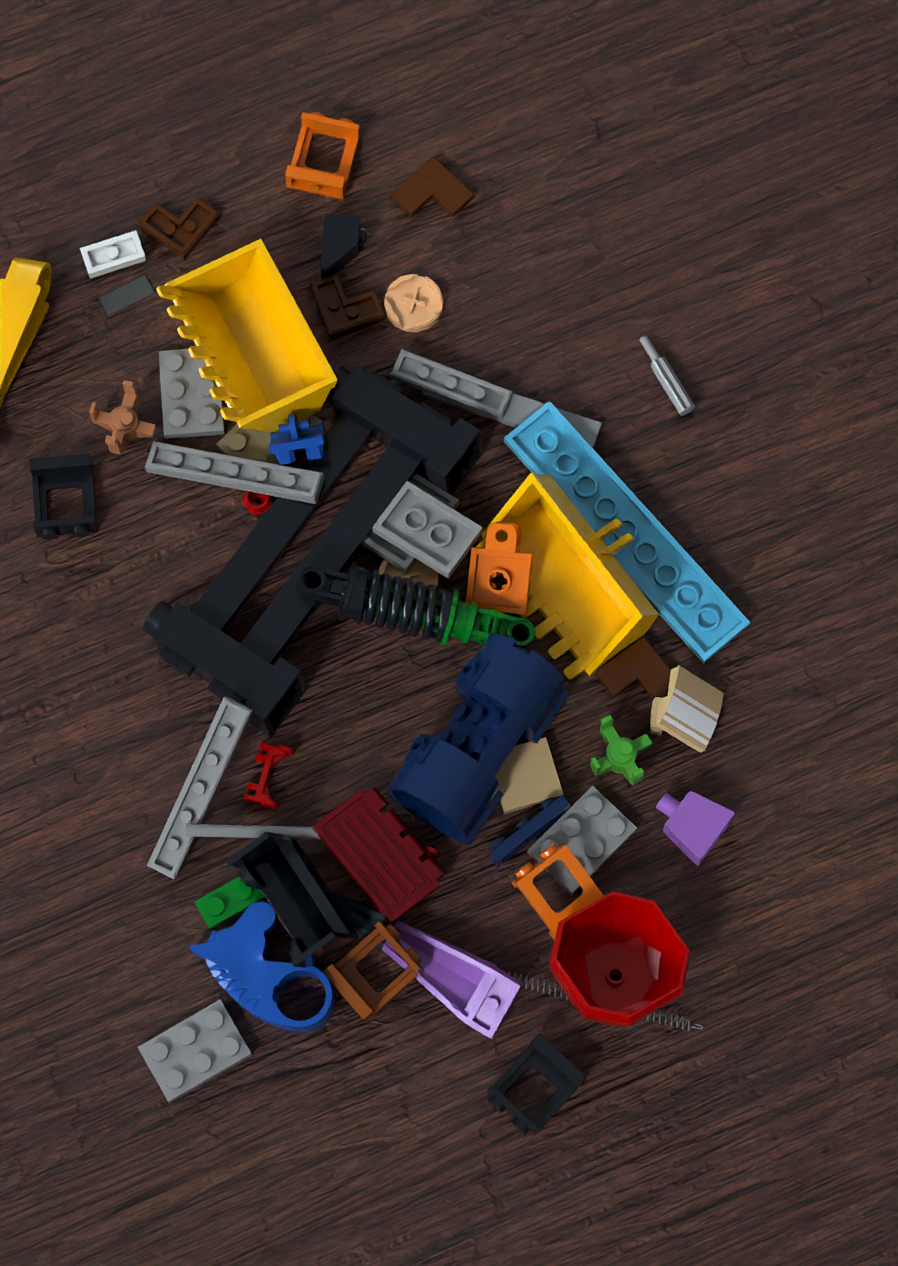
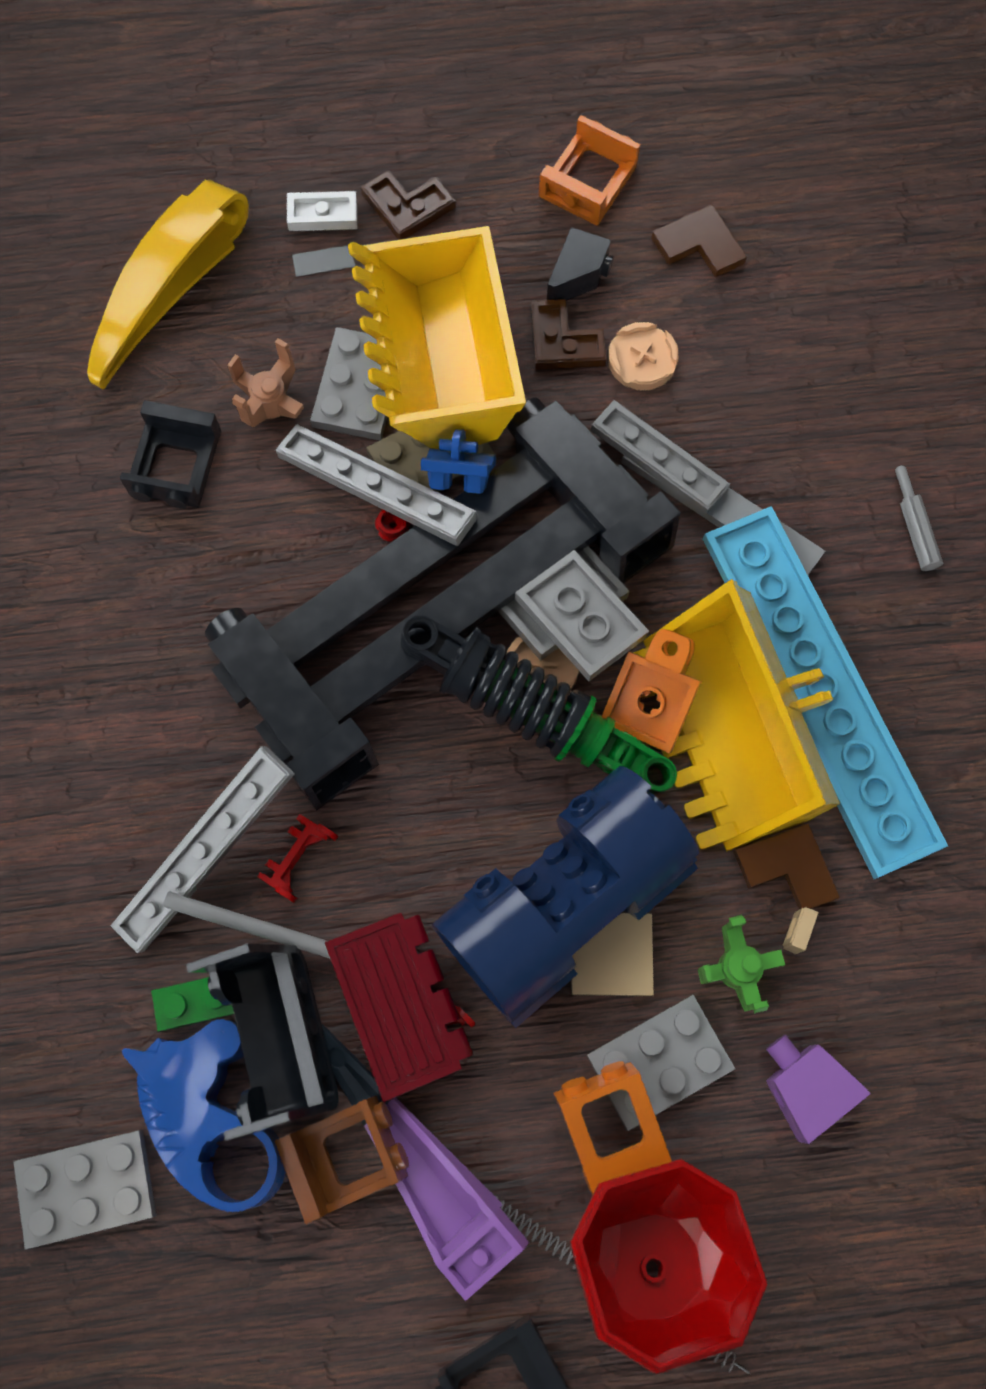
camera: 15 degrees right, 0 degrees up
dark blue plate [489,795,570,869] -> none
tan slope [656,666,724,753] -> none

